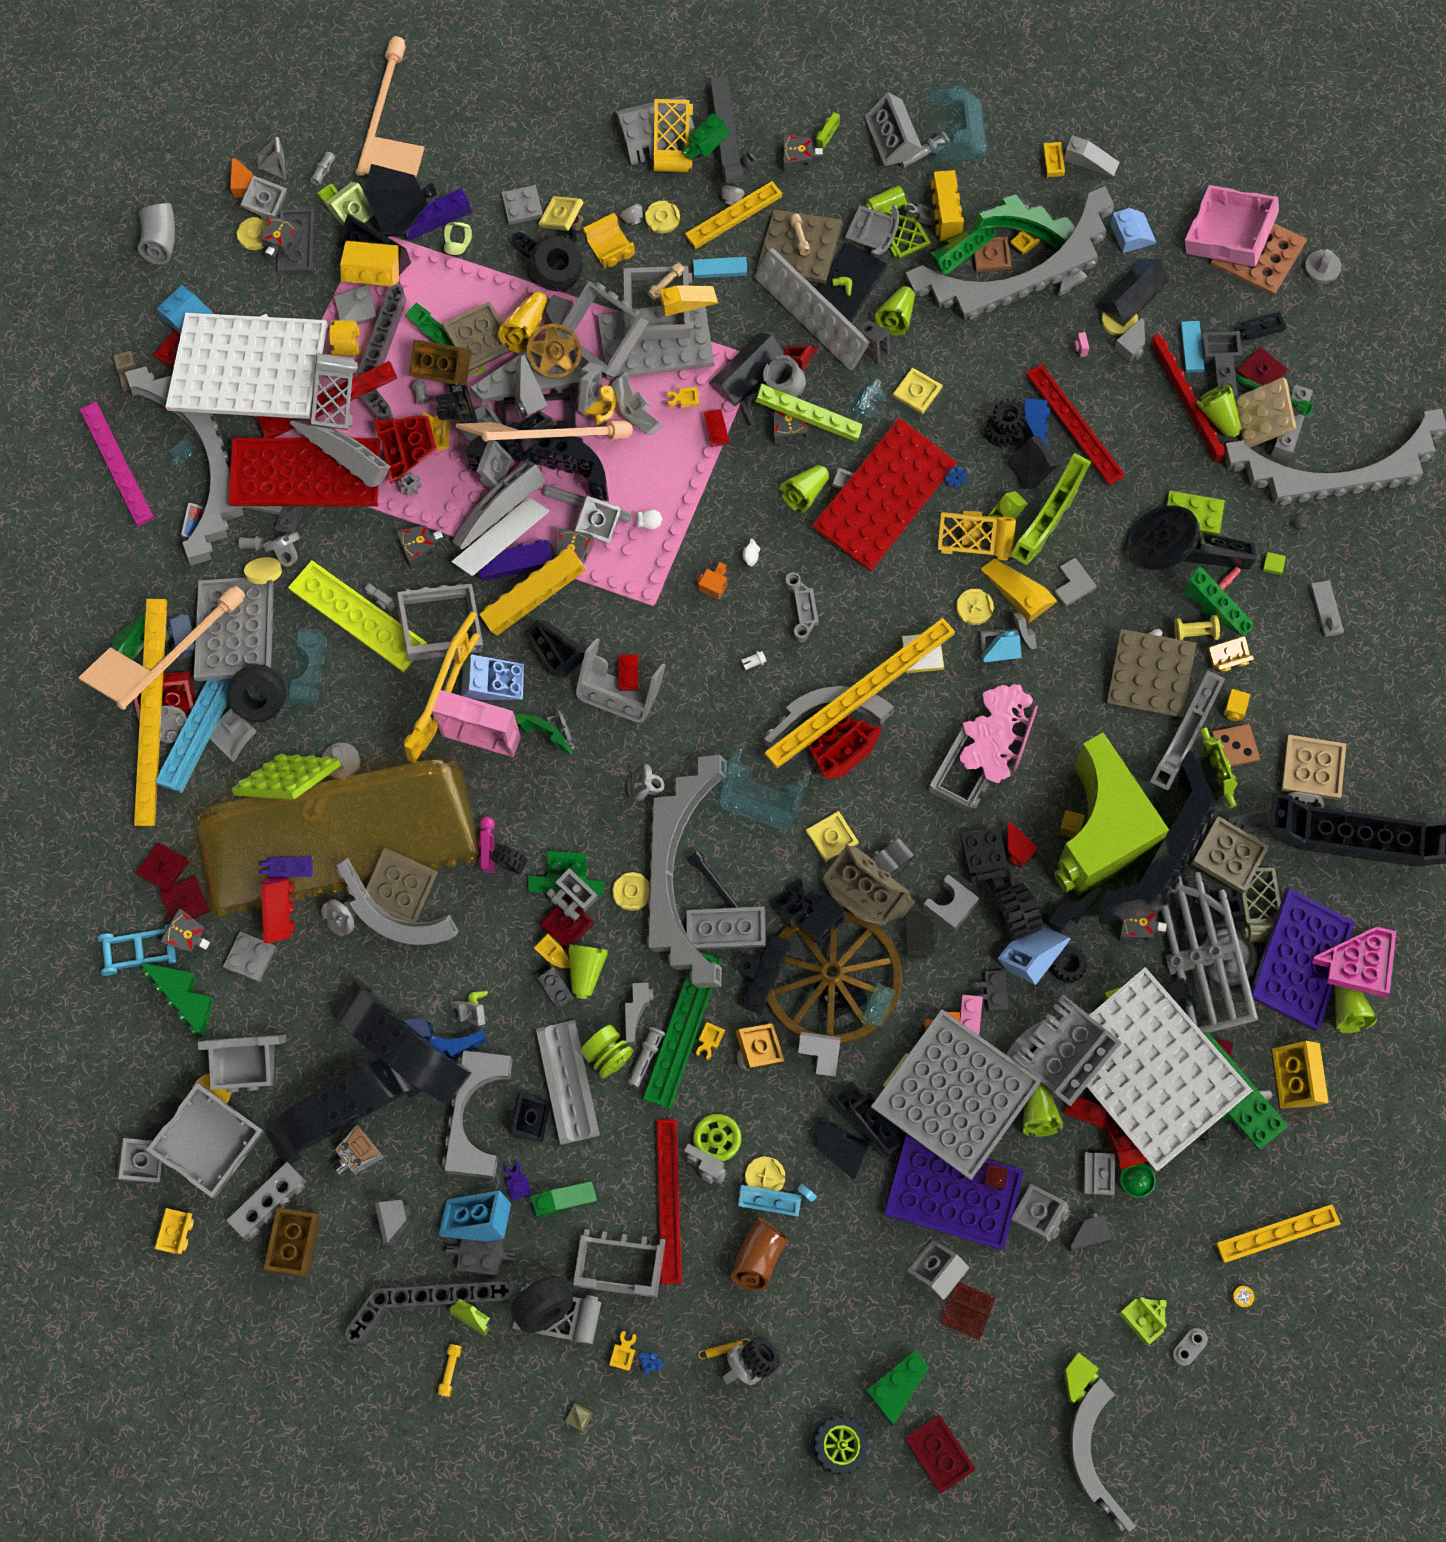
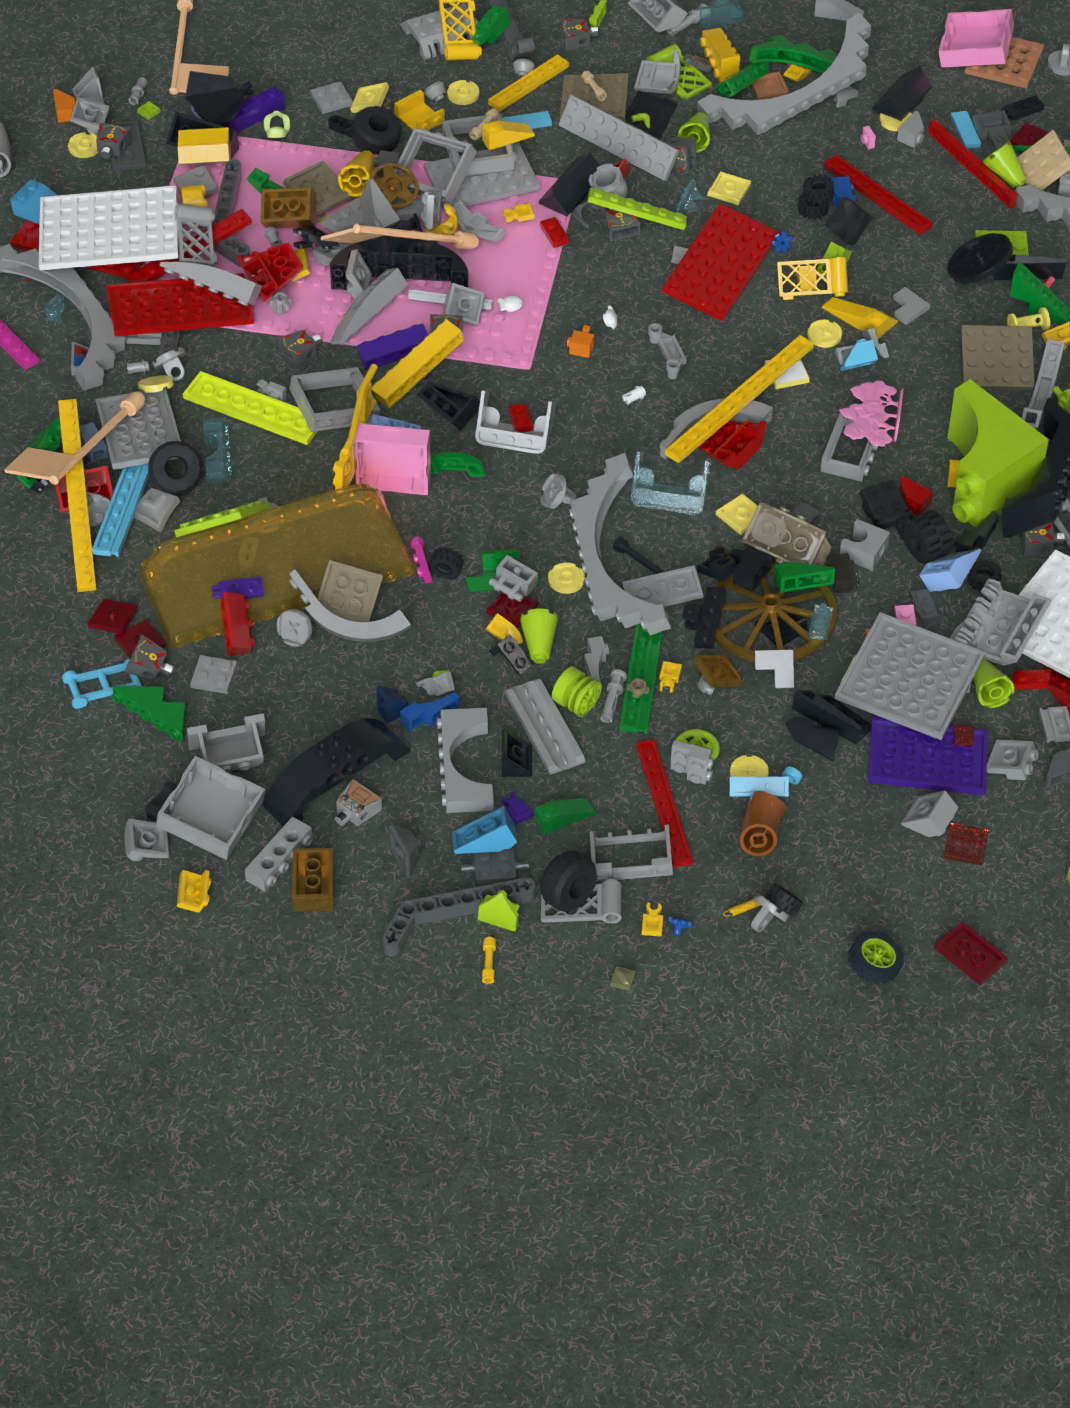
camera: 15 degrees left, 20 degrees down
yellowish green slope [325,182,374,226] -> none
black slope [331,978,472,1105] -> none
white sticker [452,497,550,576] -> none
lime cone [780,465,829,513] -> none
green wedge [866,1350,929,1426] -> none
lime arch [1011,453,1091,565] -> none
yellow plate [1043,142,1065,177] -> none
light blue slope [1110,208,1156,253] -> none
none -> dark tan plate [627,679,650,698]
none -> green slope [774,562,835,593]

